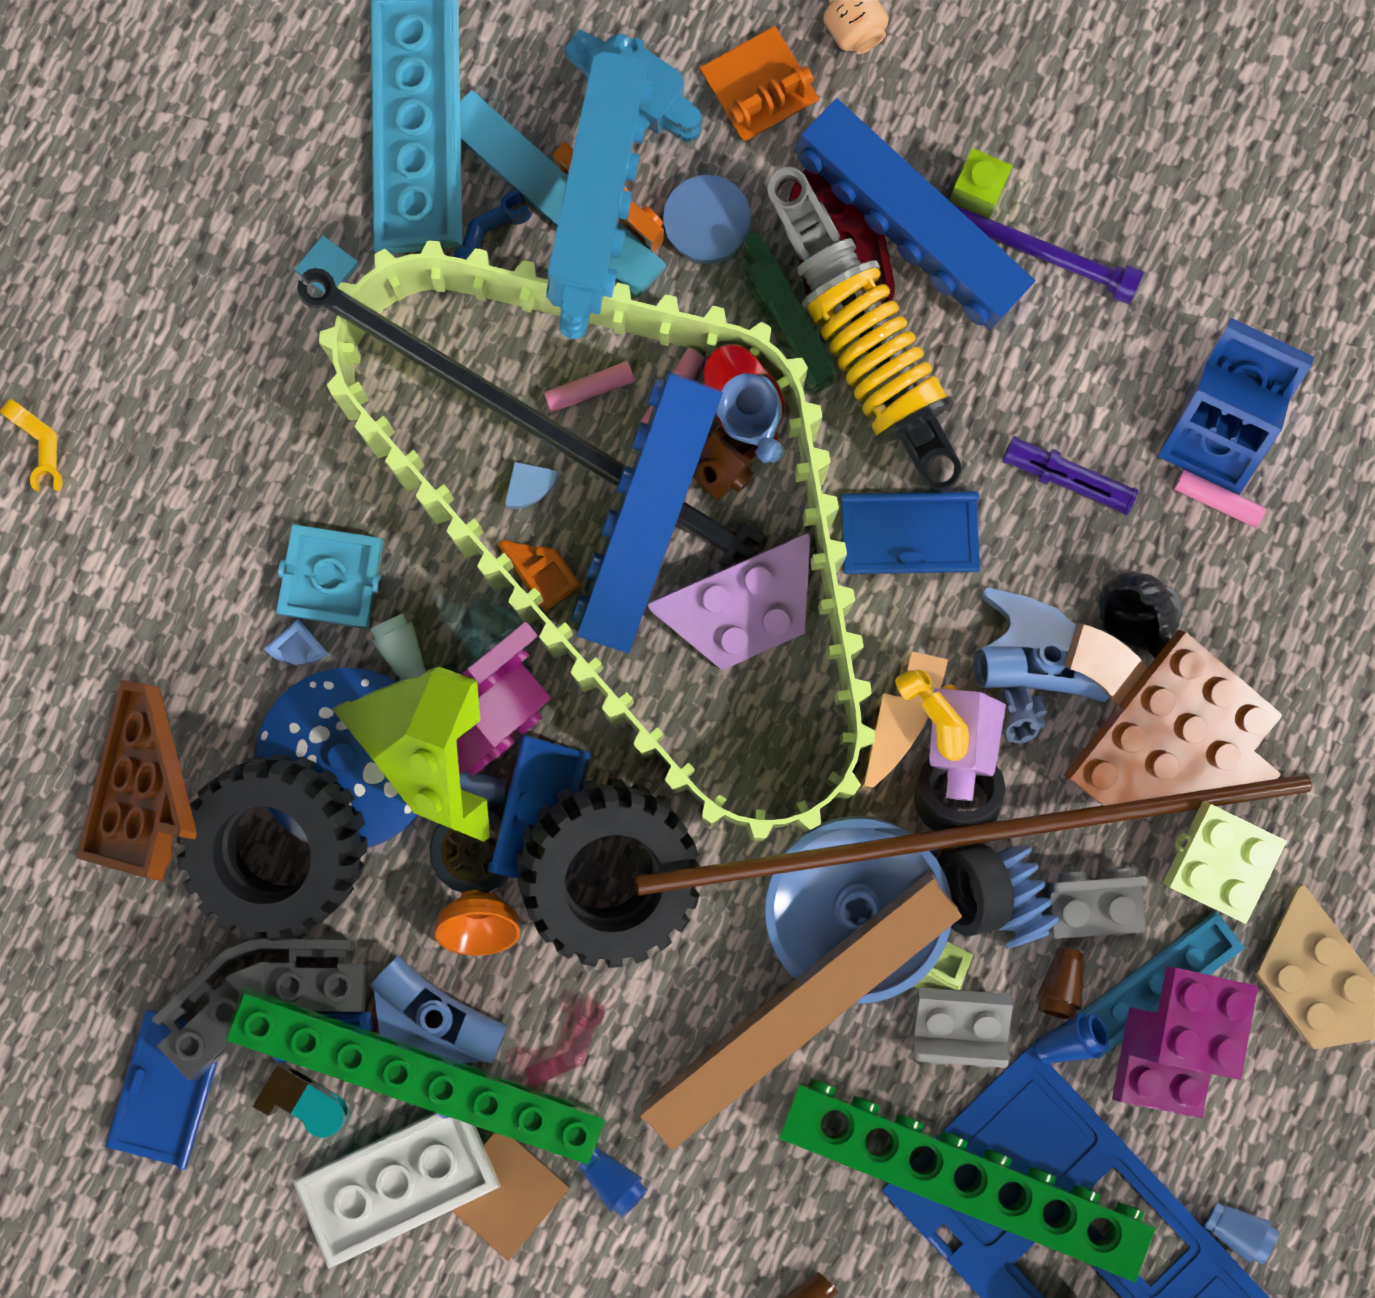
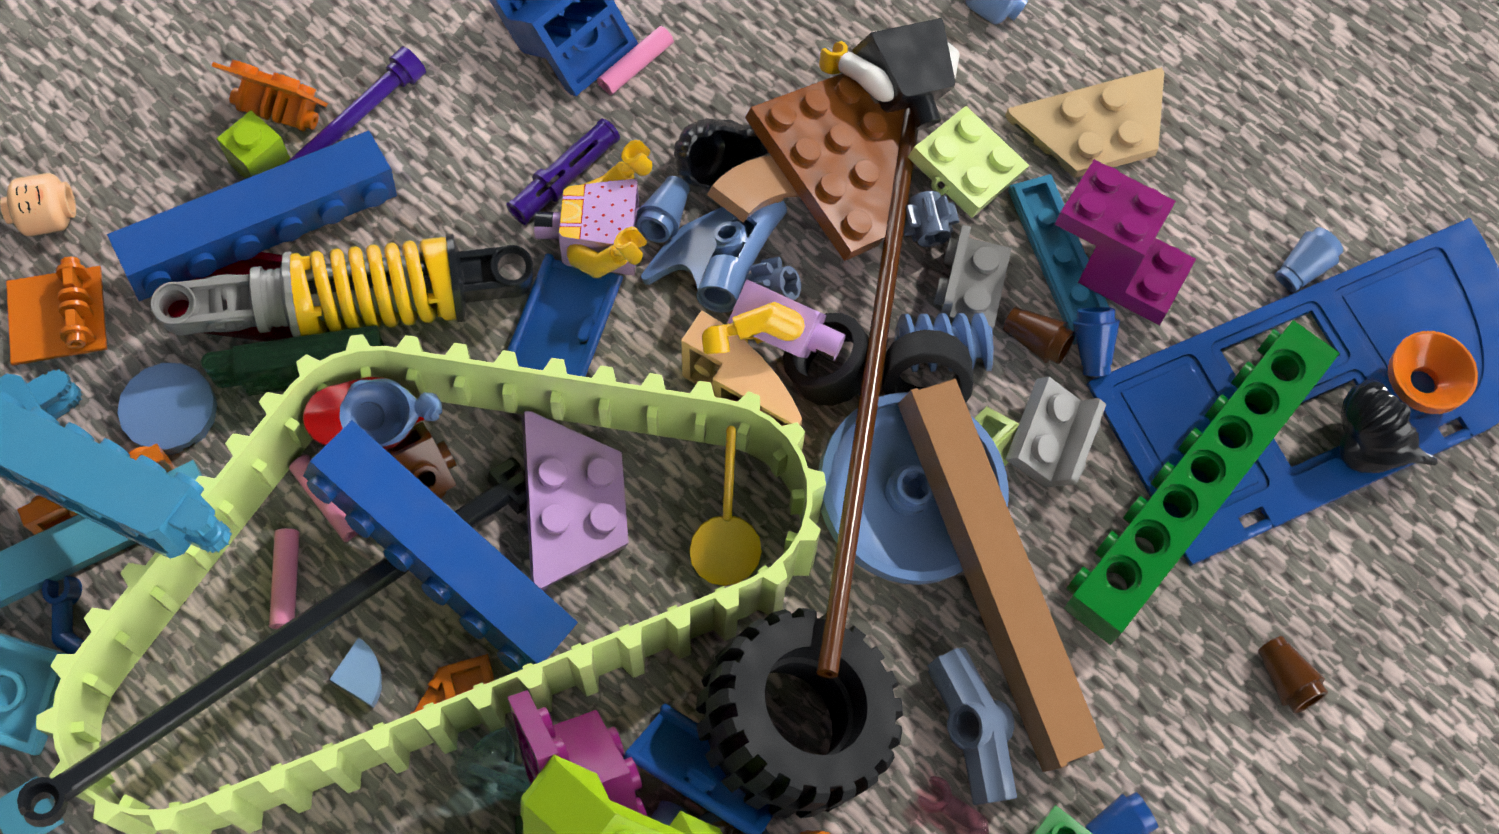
camera: 75 degrees left, 15 degrees down
none -> orange hinge [212,59,328,131]
none -> torso [534,140,652,278]
none -> medium blue cone [636,176,690,243]
none -> yellow piece [689,425,762,586]
none -> black torso [819,18,960,130]
none -> sand blue gear [904,191,959,247]
none -> sand blue piece [927,648,1017,805]

